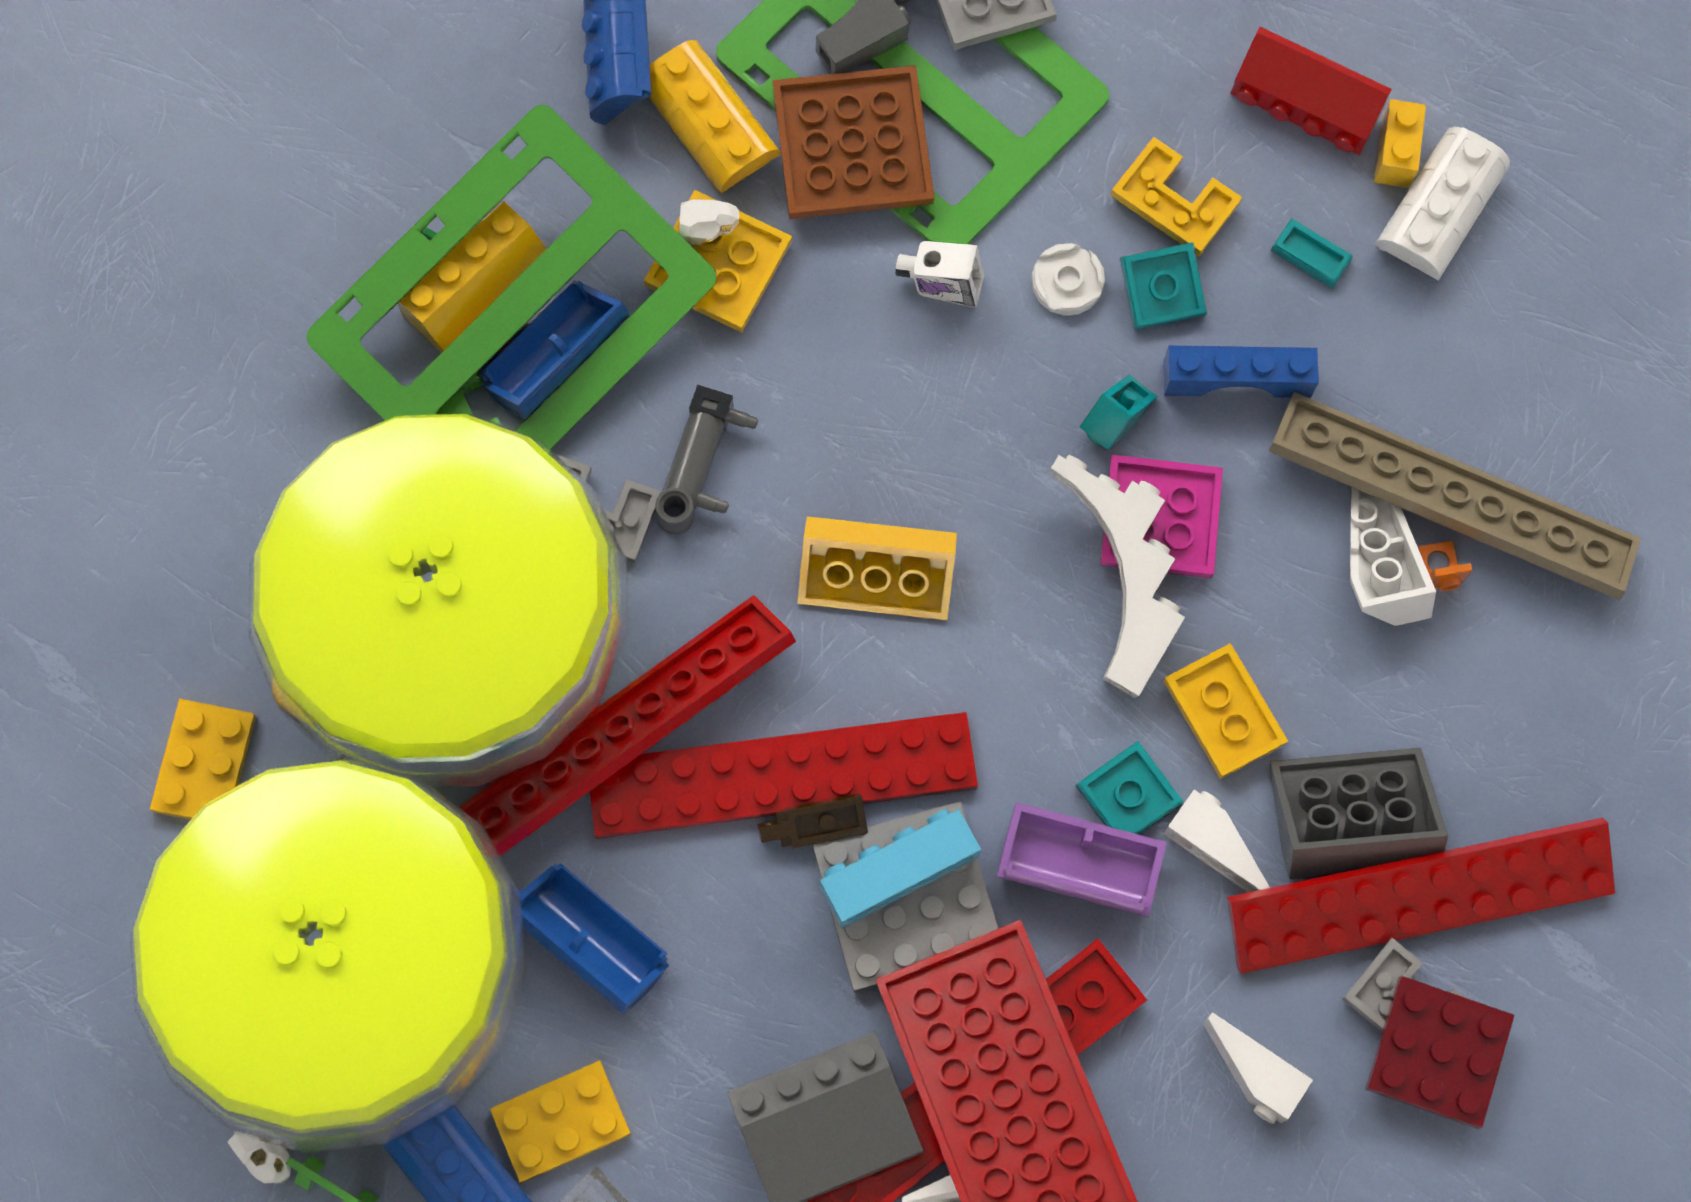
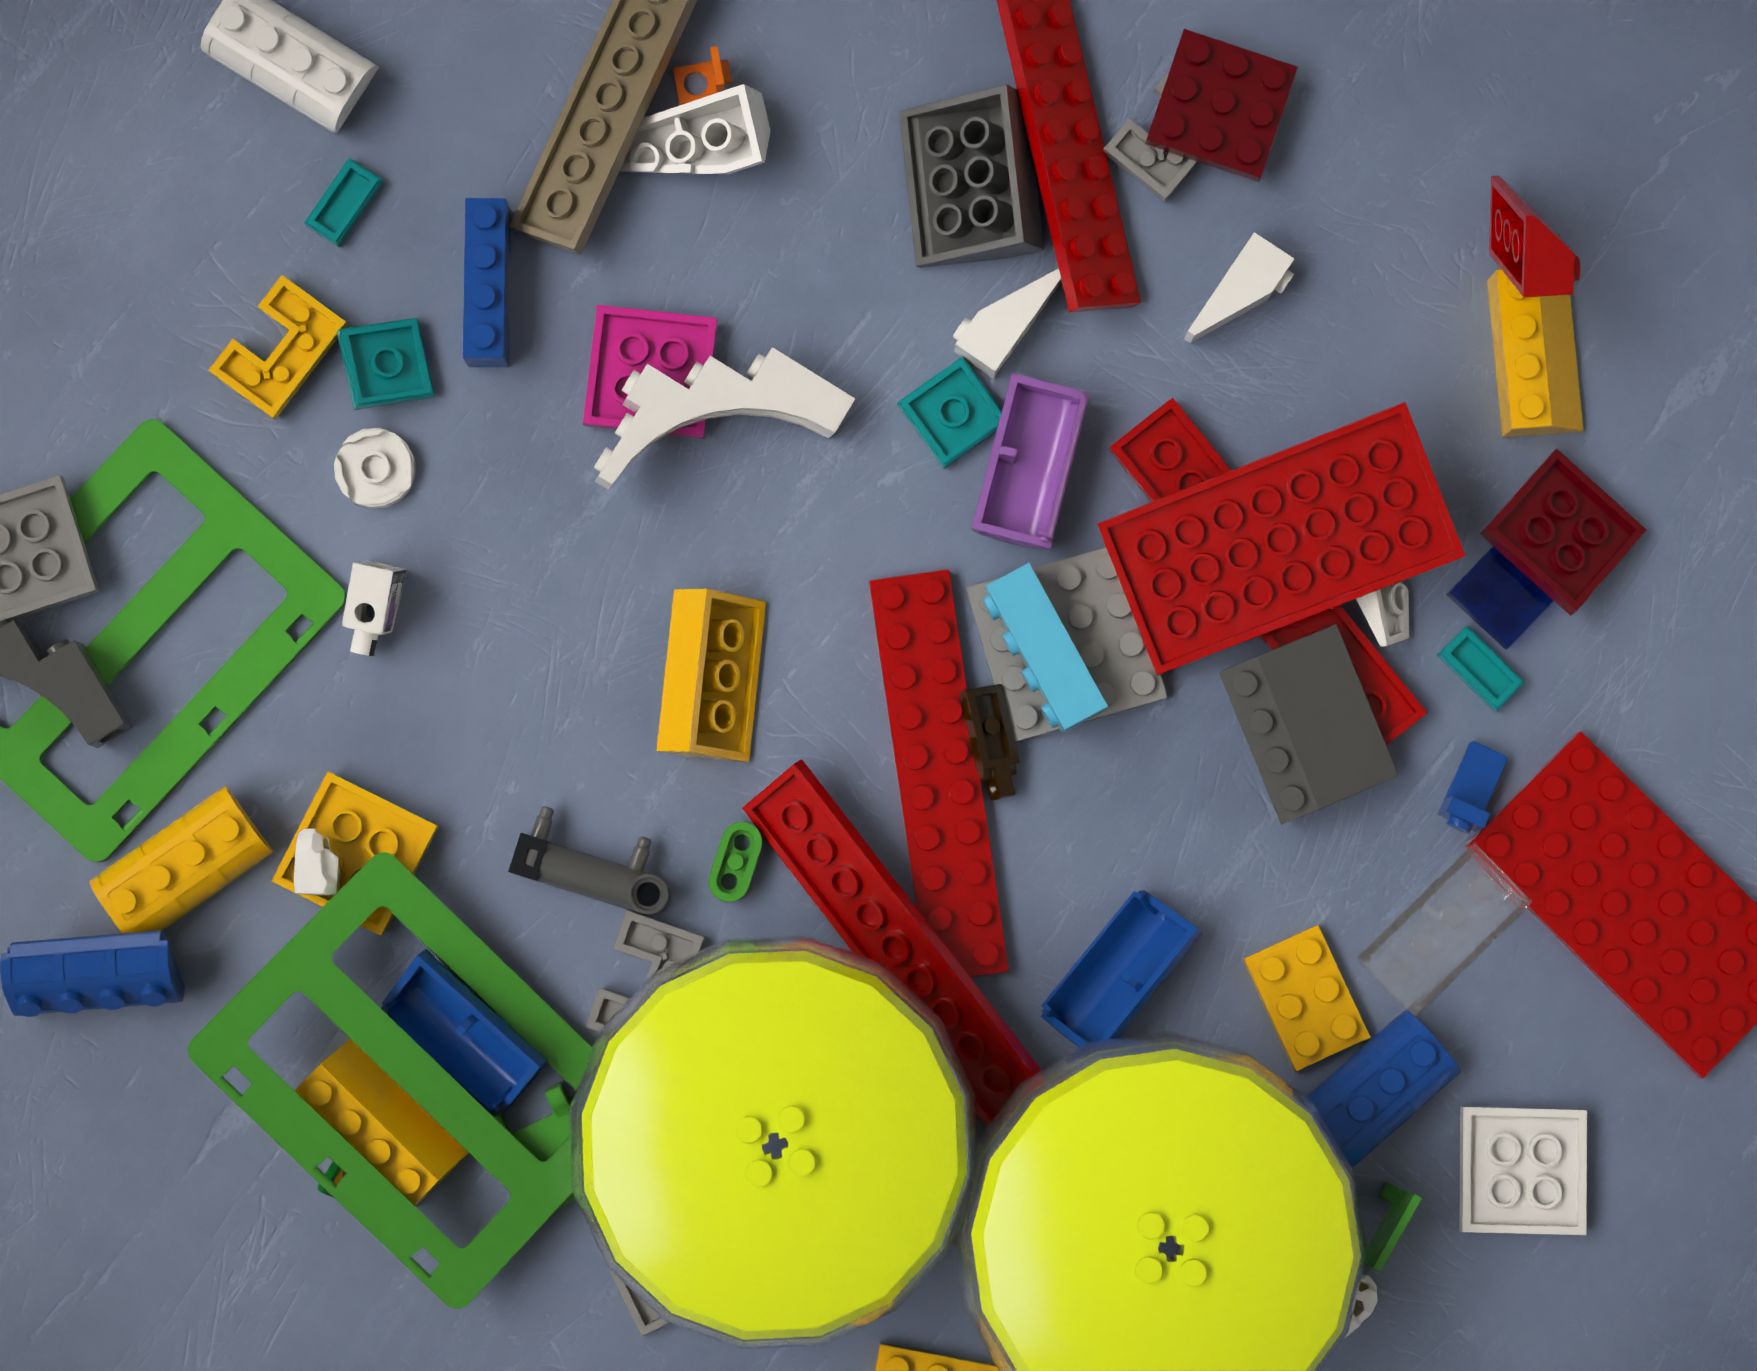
camera: 90 degrees left, 10 degrees up
dark orange plate [772,65,935,219] -> none
teal slope [1079,374,1158,450] -> none
yellow plate [1163,643,1288,780] -> none
red slope [1231,26,1392,155] -> none
yellow brick [1374,99,1426,188] -> none
none -> bright green plate [708,822,763,902]

